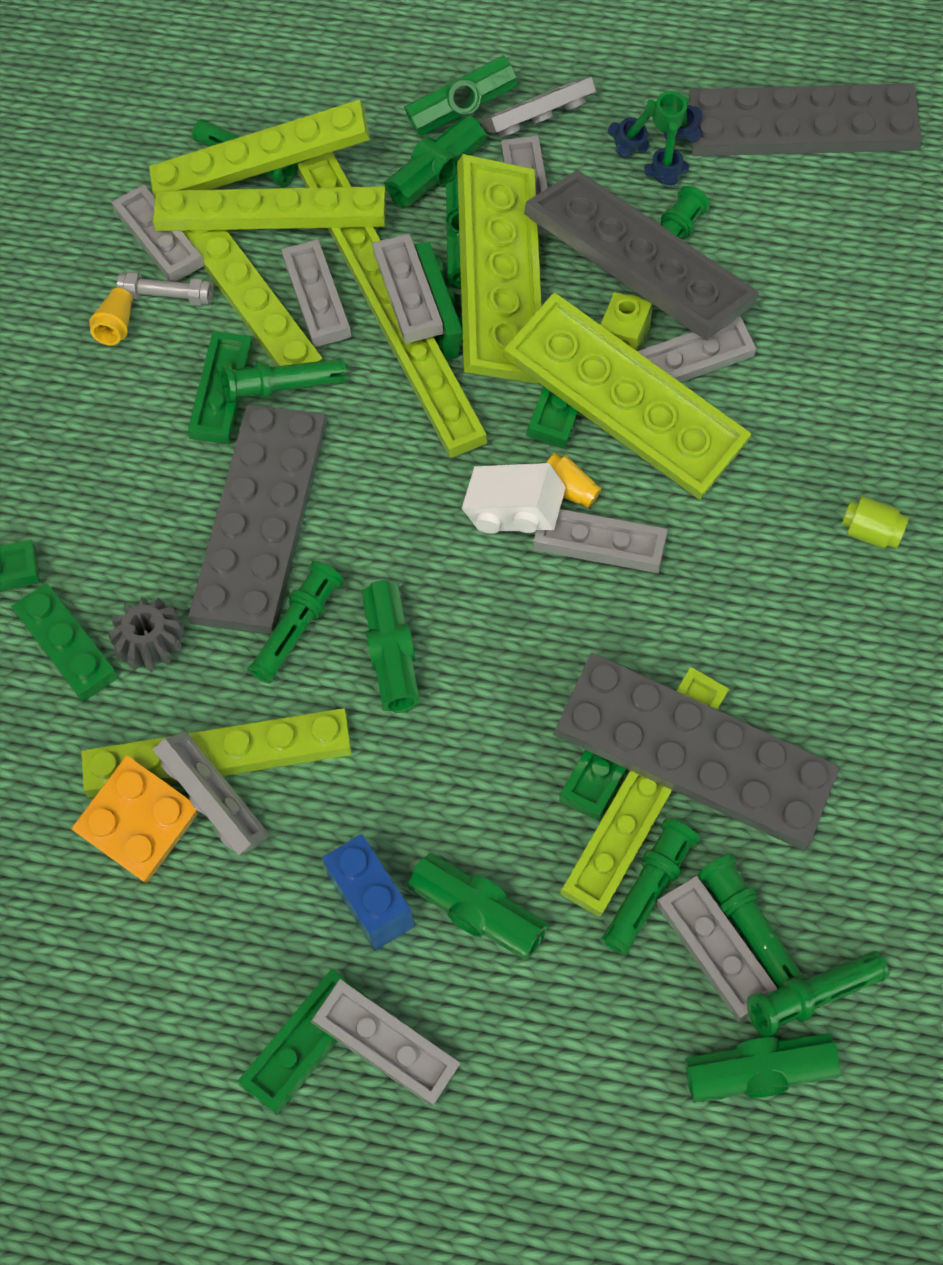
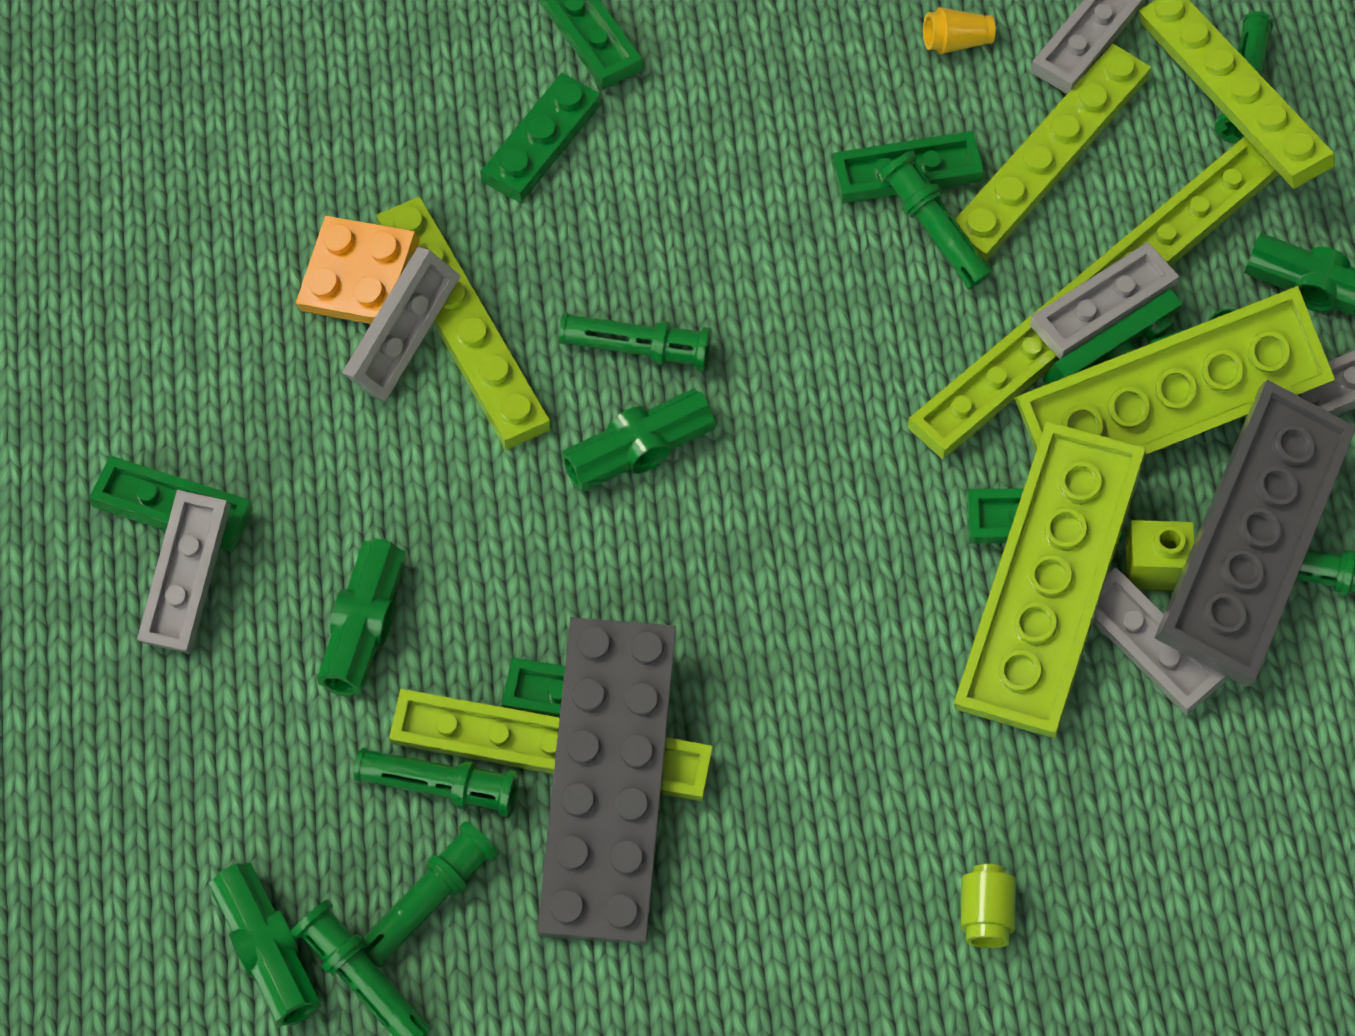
camera: 65 degrees right, 0 degrees up
dark grey gear [109,596,185,672] -> none
light grey bar [117,272,214,306] -> none
lime plate [153,186,386,231] -> none
dark grey plate [188,404,327,635] -> none
light grey plate [281,239,351,348] -> none
blue brick [322,834,415,951] -> none
white brick [462,463,566,534] -> none
light grey plate [533,509,668,574] -> none
yellow cone [546,453,602,509] -> none
light grey plate [657,876,777,1023] -> none

